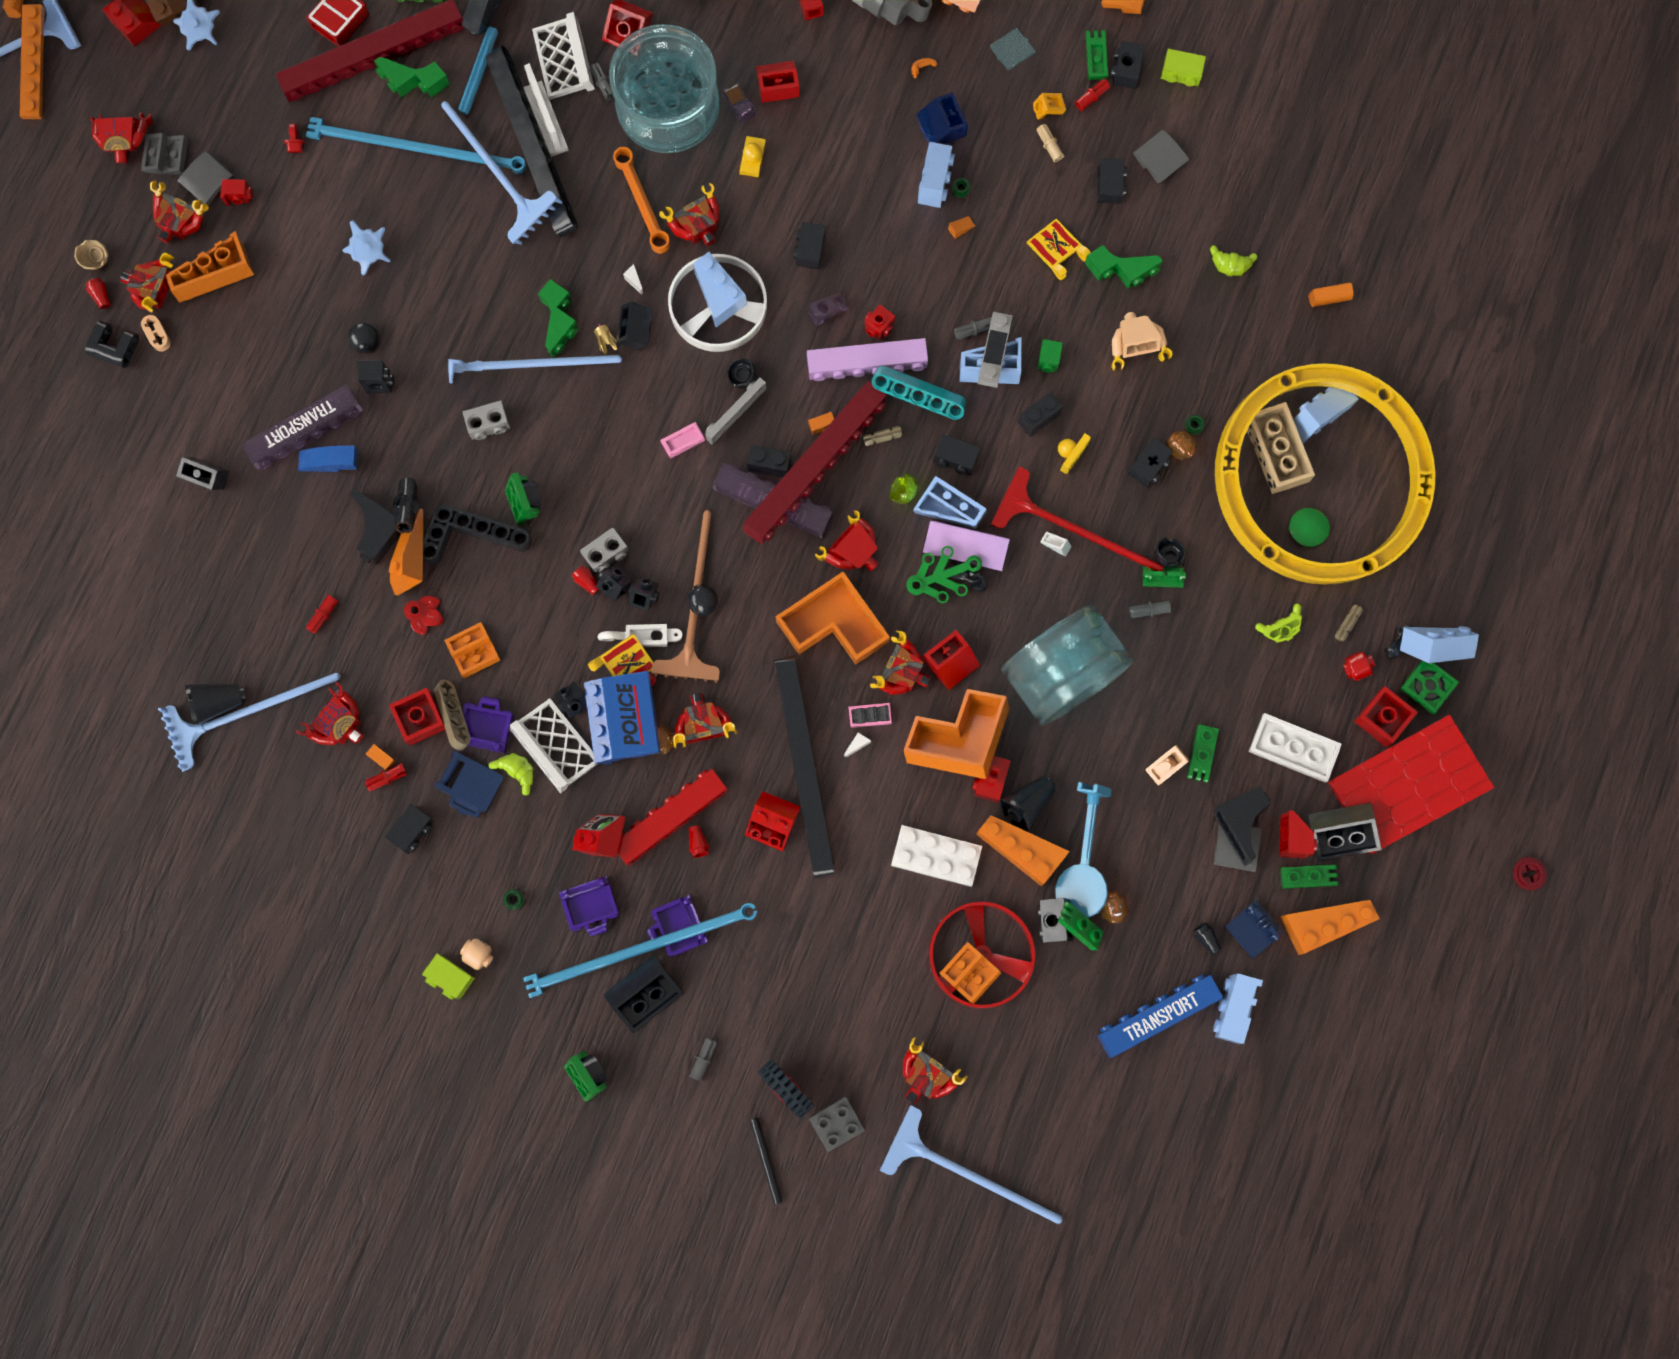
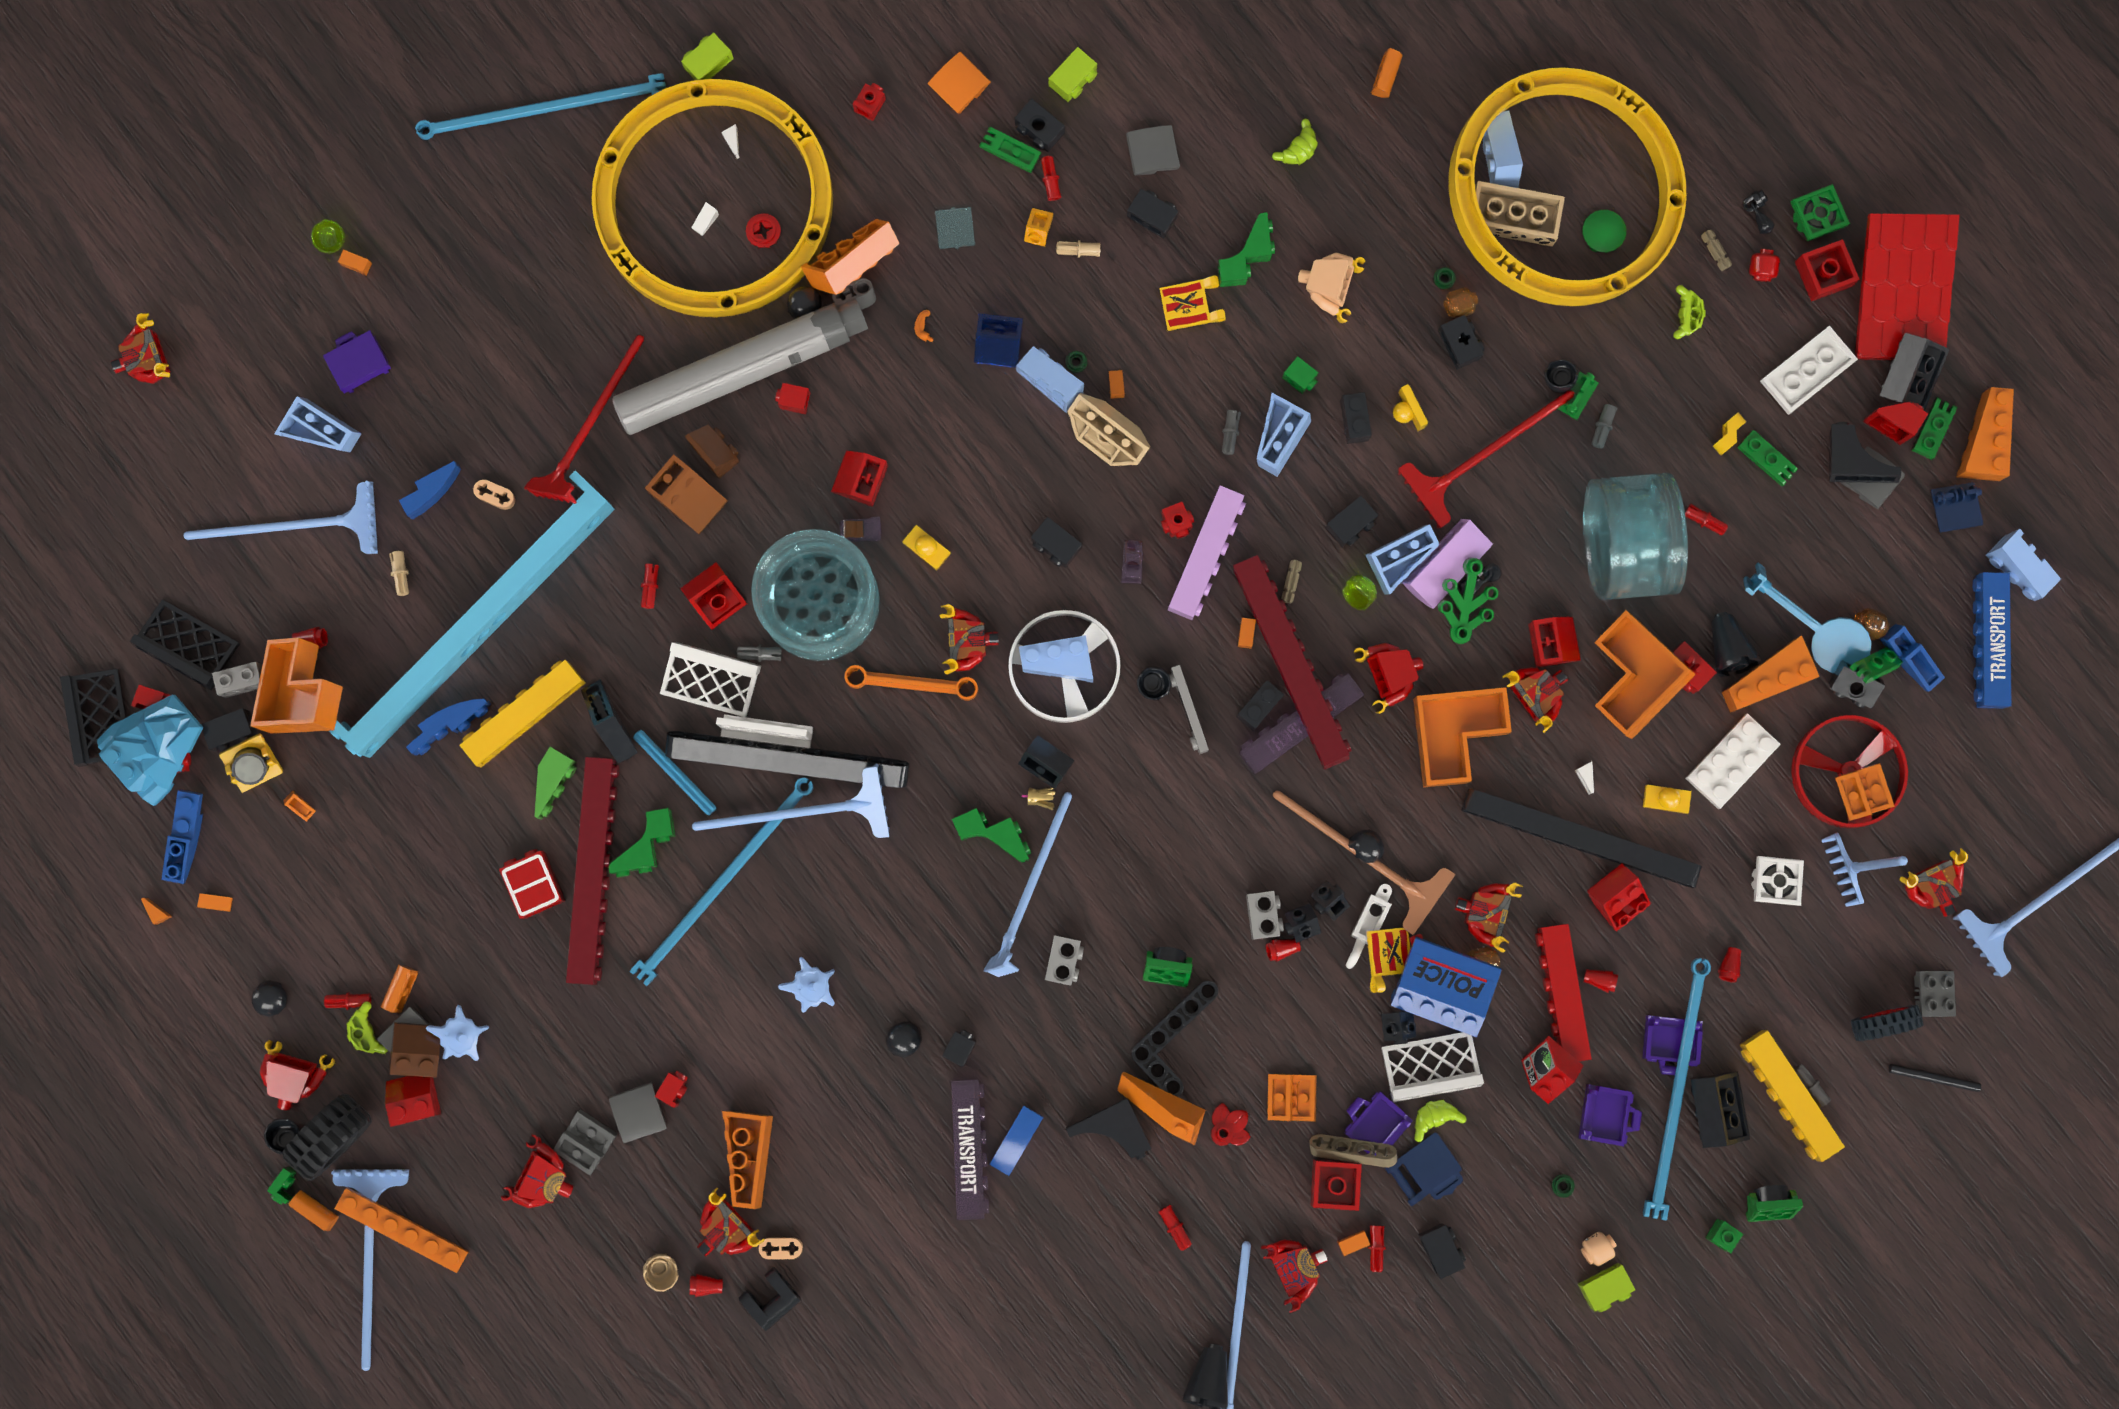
camera: 60 degrees left, 5 degrees up
torso [150,181,208,244] -> none
black brick [176,457,229,490] -> none
red piece [284,124,305,153] -> none
black piece [392,477,420,533] -> none
white piece [623,264,643,295] -> none
bright pink tile [660,422,705,459] -> none
tile [849,703,892,728] -> none
teal beam [872,366,966,420] -> none
plate [978,312,1013,388] -> none
white piece [1041,532,1072,557] -> none
light nougat slope [1146,745,1189,786] -> none
black cone [1193,922,1221,955] -> none
light blue wedge [1400,626,1479,663] -> none
dark red gear [1512,857,1547,890] -> none
none -> tan wedge [1067,393,1150,466]
none -> yellow tile [1643,785,1692,814]
none -> red axle [1683,503,1728,535]
none -> green brick [1705,1219,1743,1253]
none -> yellow piece [1713,412,1747,456]
none -> red cone [1718,947,1742,982]
none -> yellow brick [1740,1030,1845,1162]
none -> white piece [1751,856,1804,906]
none -> light blue piece [1821,833,1908,907]
none -> blue slope [1879,624,1945,692]

